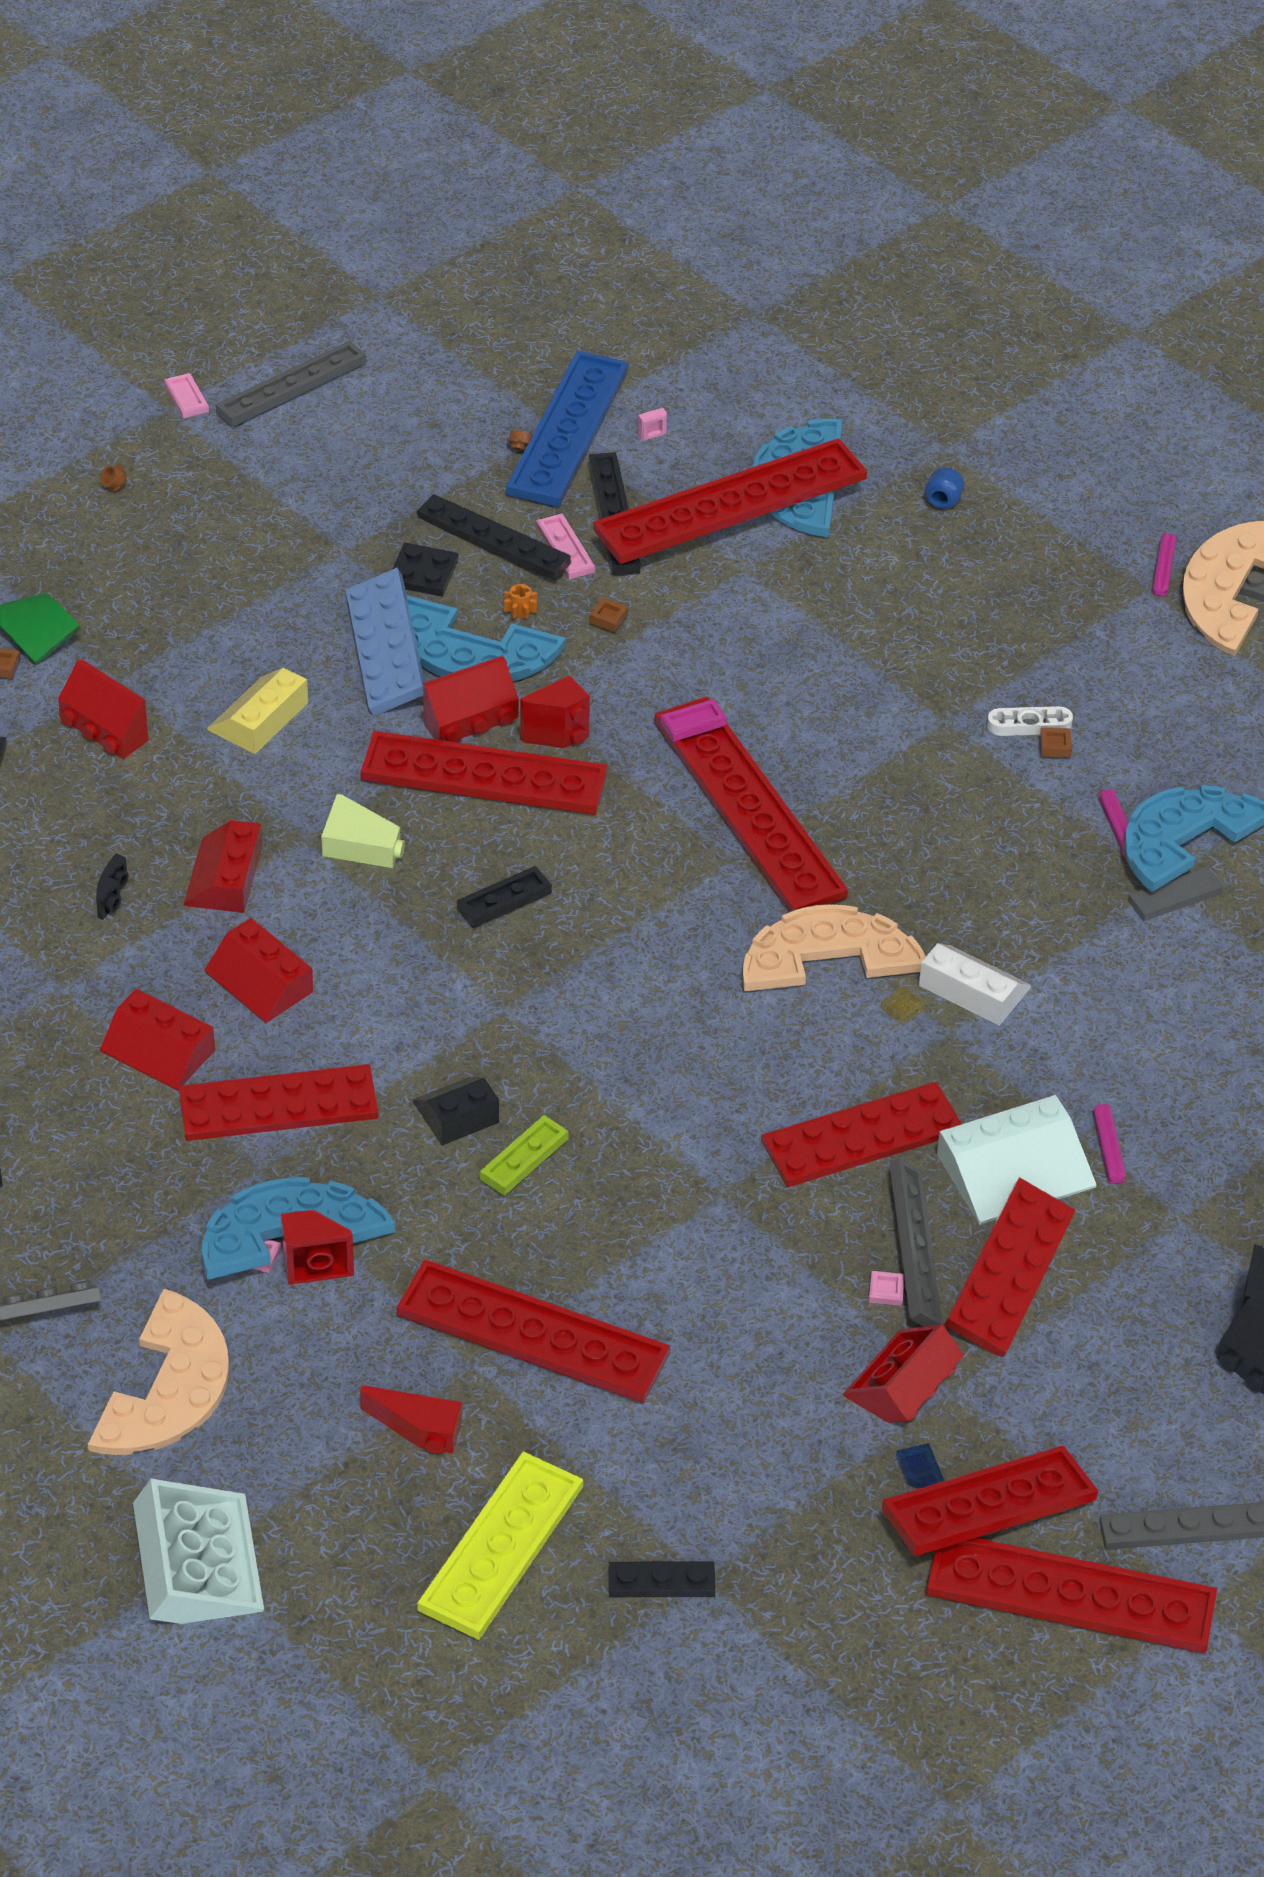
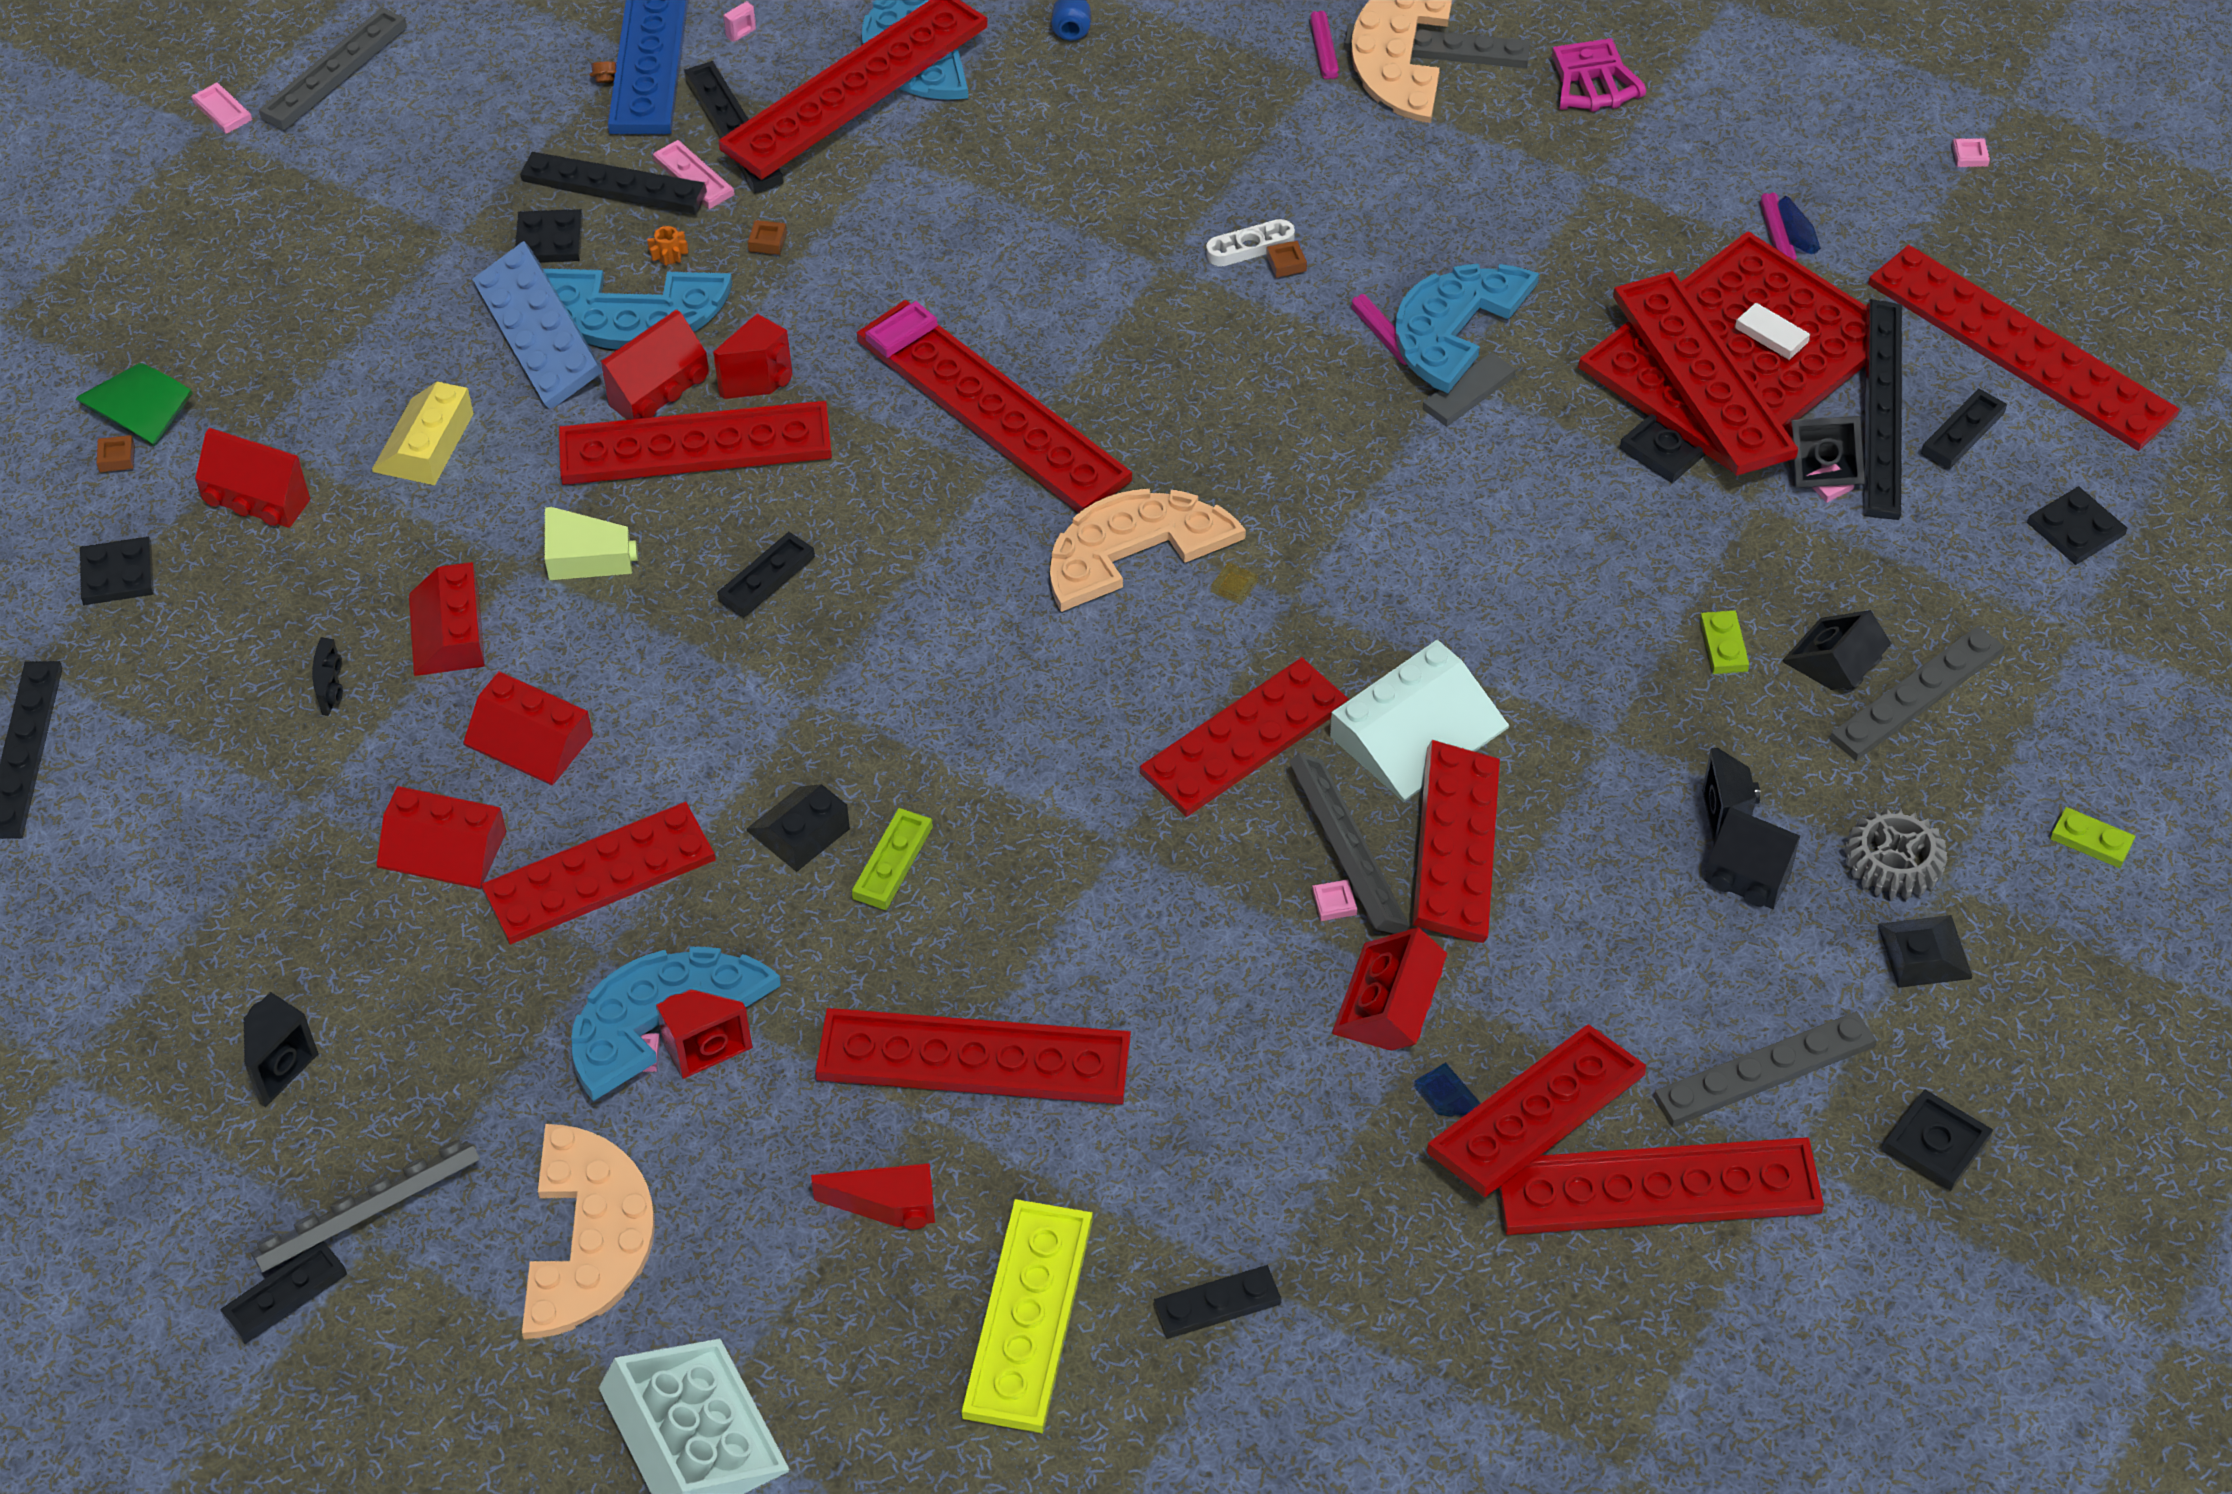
camera: 15 degrees left, 5 degrees up
dark orange plate [101,464,127,492] -> none
white slope [919,943,1031,1026] -> none
dark pink axle [1093,1103,1126,1184] -> none

